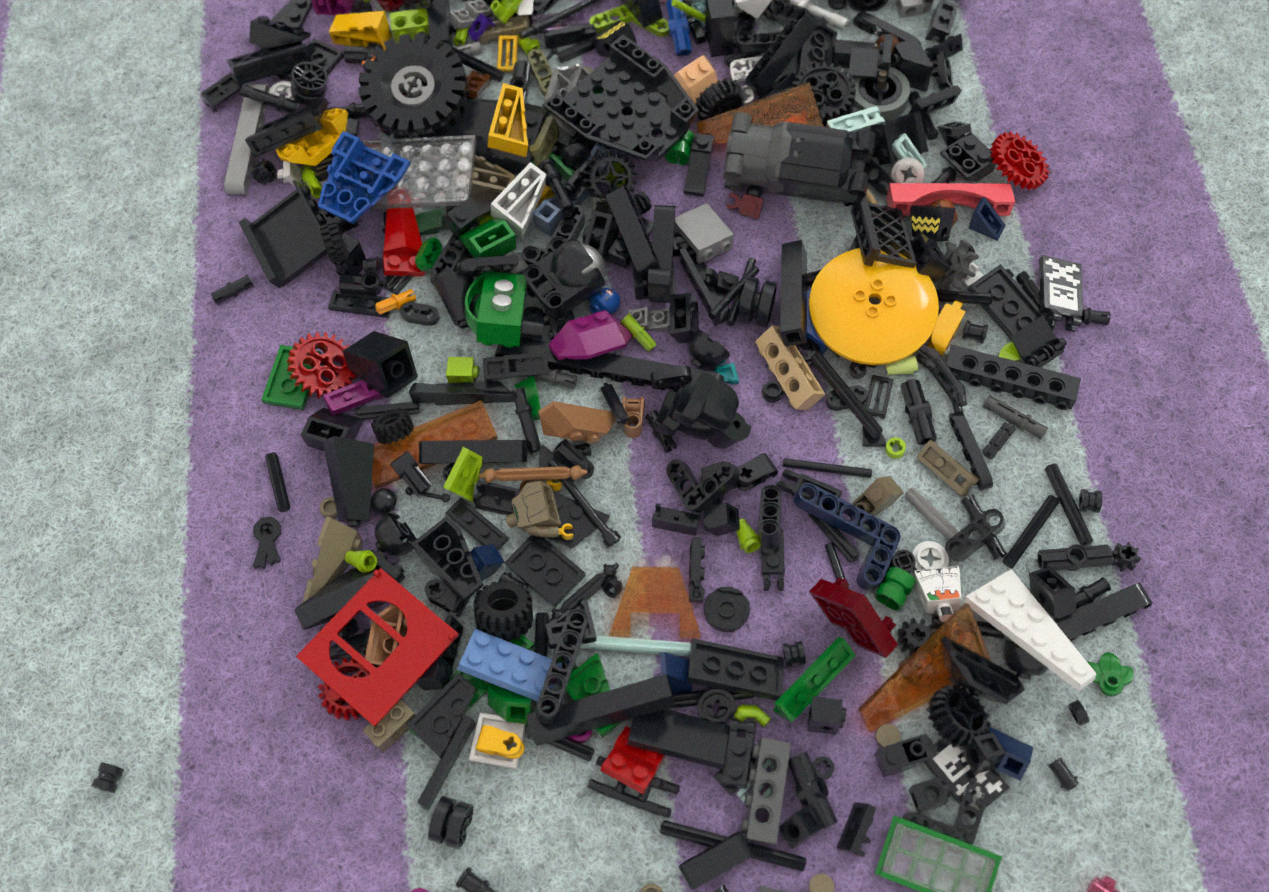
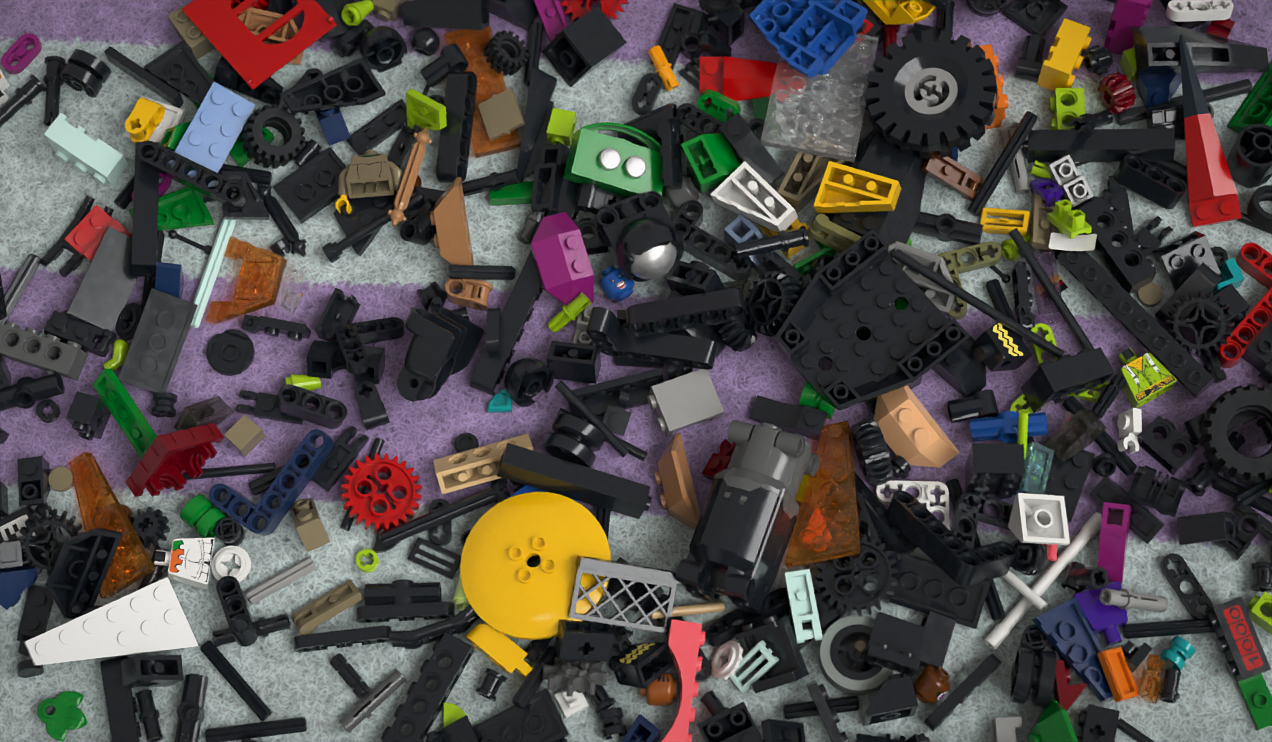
camera: 100 degrees right, 5 degrees up
none -> black hinge [17,586,54,656]
none -> black pin [43,56,66,126]
none -> light aqua wedge [44,113,128,186]
none -> black hinge [168,230,212,255]
none -> clear smoke slope [174,396,234,431]
none -> dark tan panel [225,414,266,457]
none -> red gear [341,453,422,533]
none -> black beam [357,602,455,623]
none -> black arm [417,282,447,311]
none -> dark tan piece [478,88,525,141]
none -> black wheel [598,707,628,740]
none -> medium nougat wedge [654,433,701,530]
none -> black piece [892,249,1065,359]
none -> black piece [947,390,999,423]

